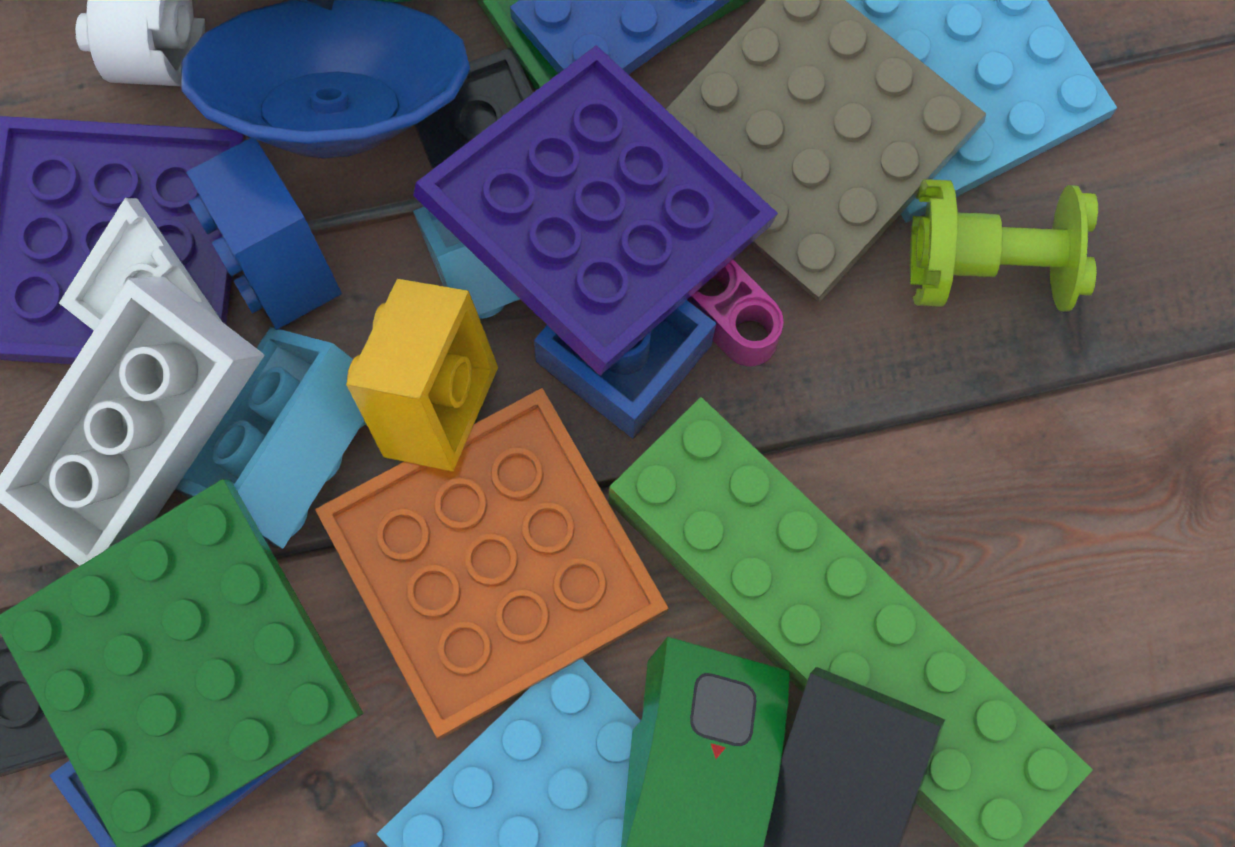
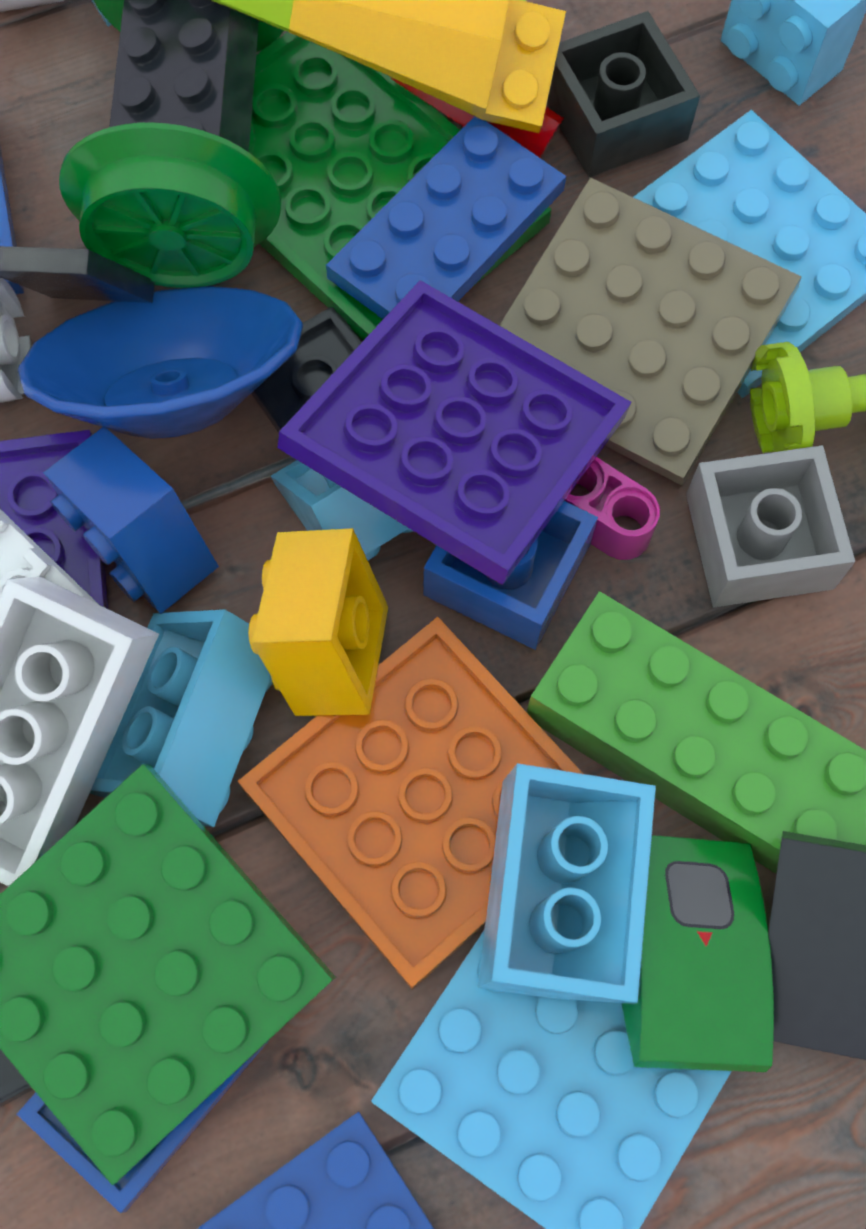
camera: 10 degrees left, 5 degrees down
none -> medium azure slope [478,763,656,1004]
none -> light grey brick [686,445,855,608]

